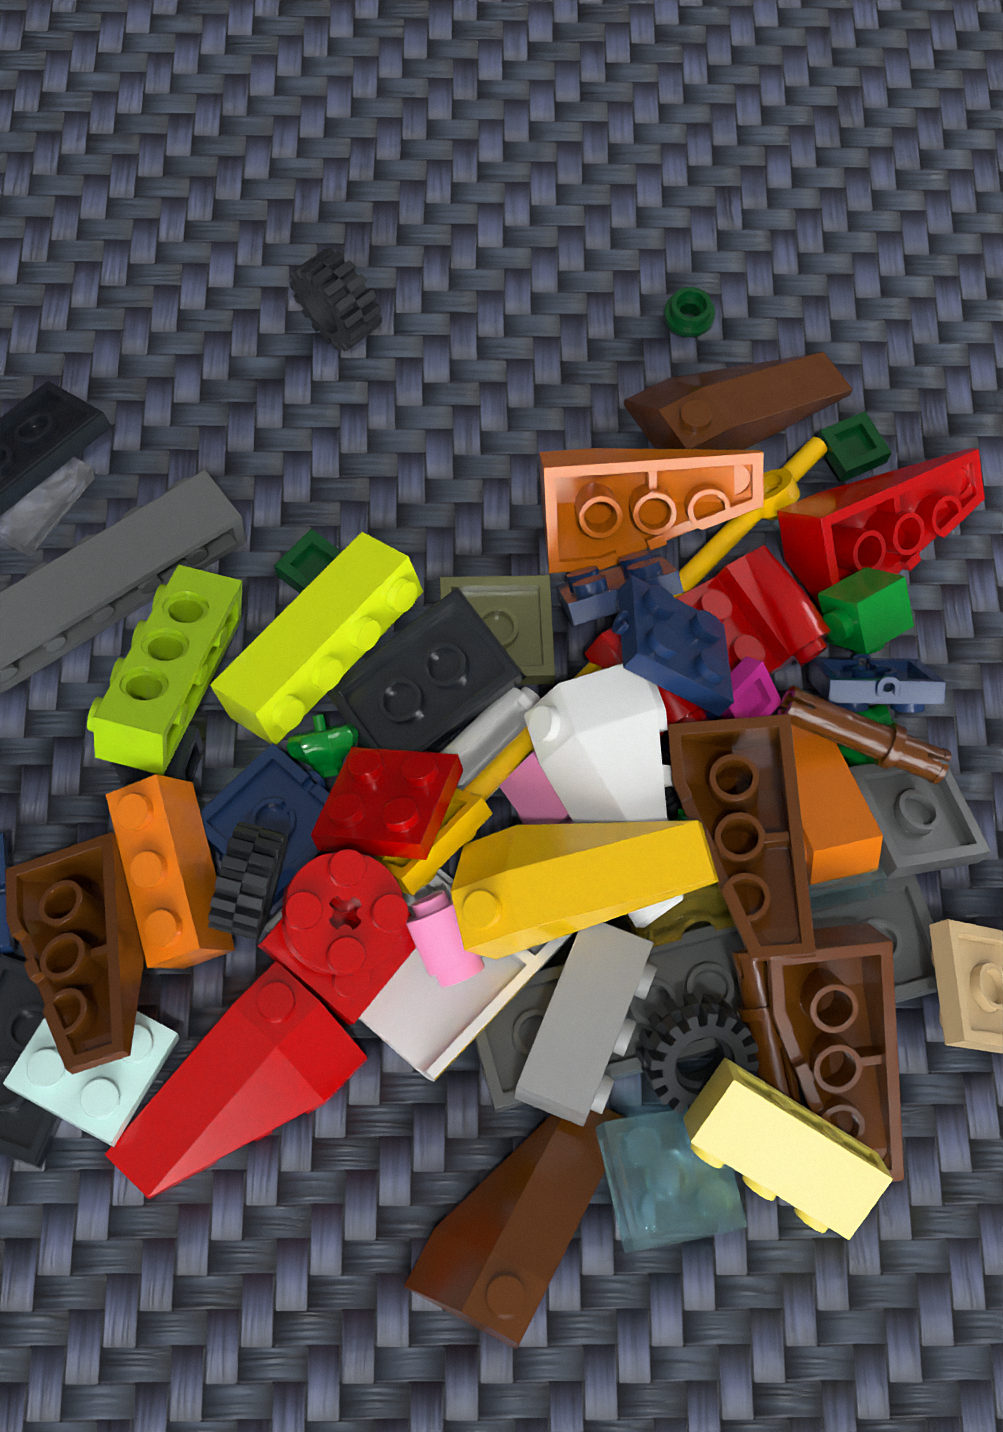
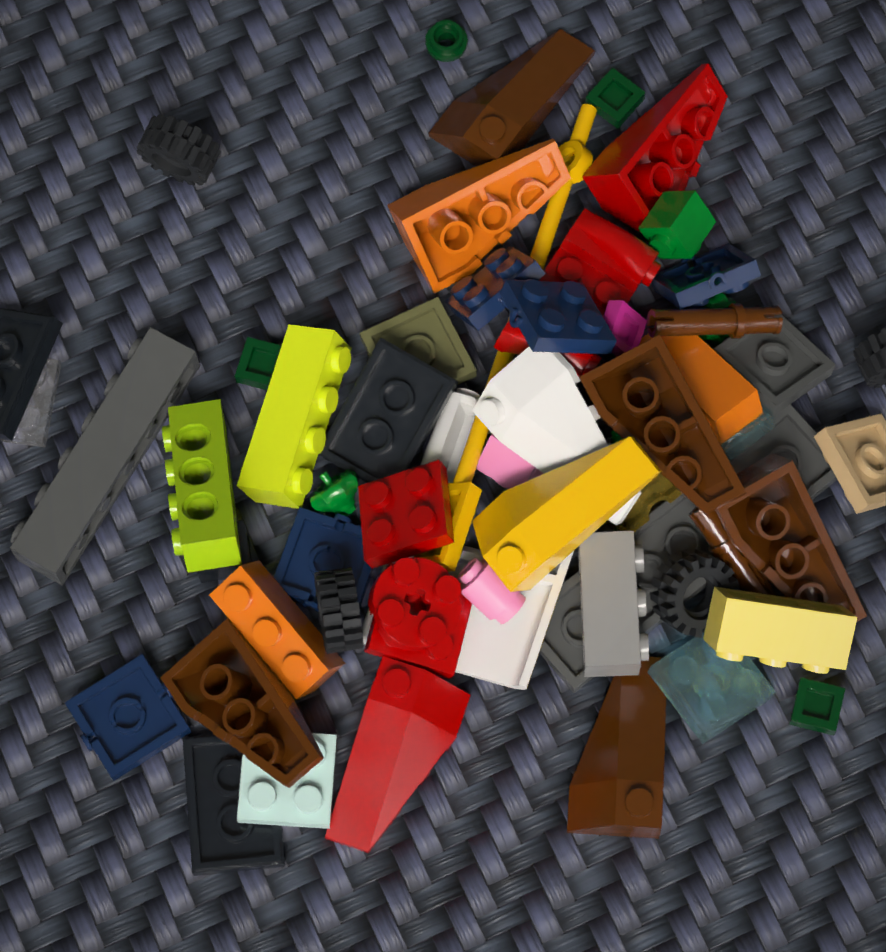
camera: 15 degrees left, 5 degrees up
none -> dark green plate [789,677,846,736]

